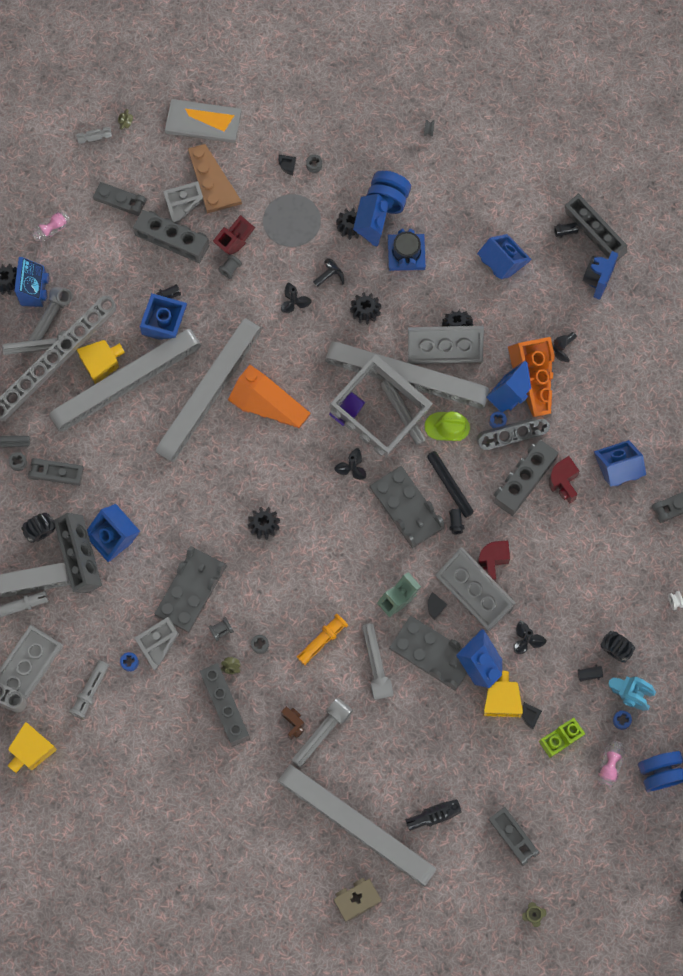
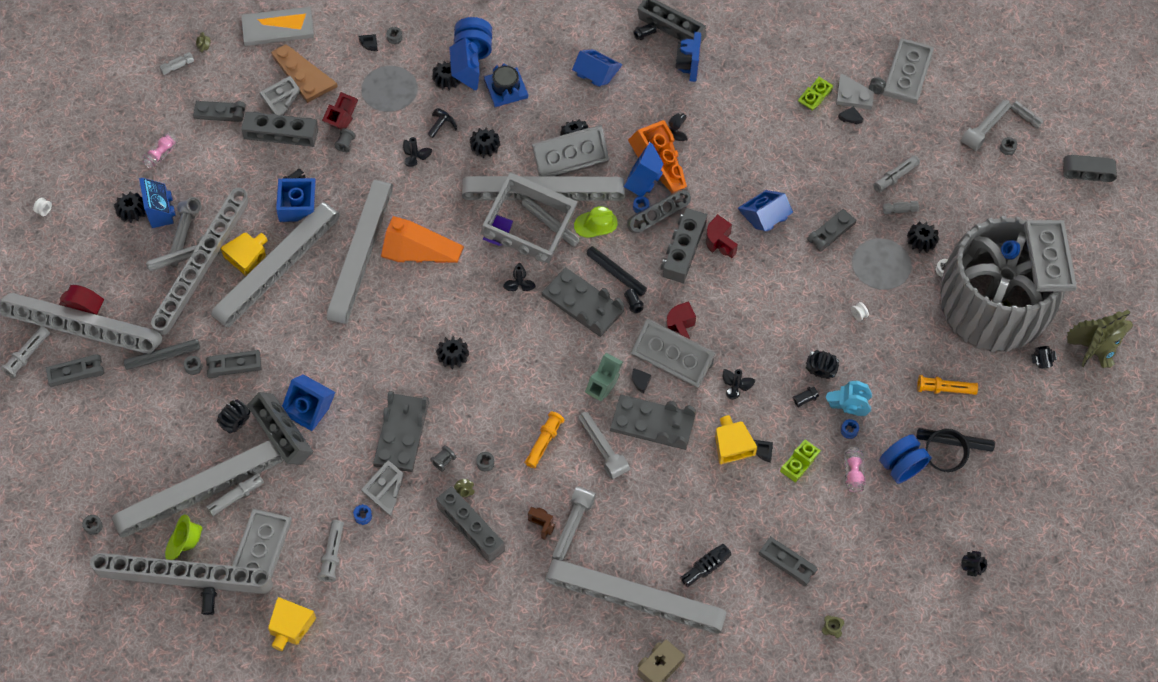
camera: 20 degrees left, 10 degrees down
blue slope [456,629,503,688] -> none

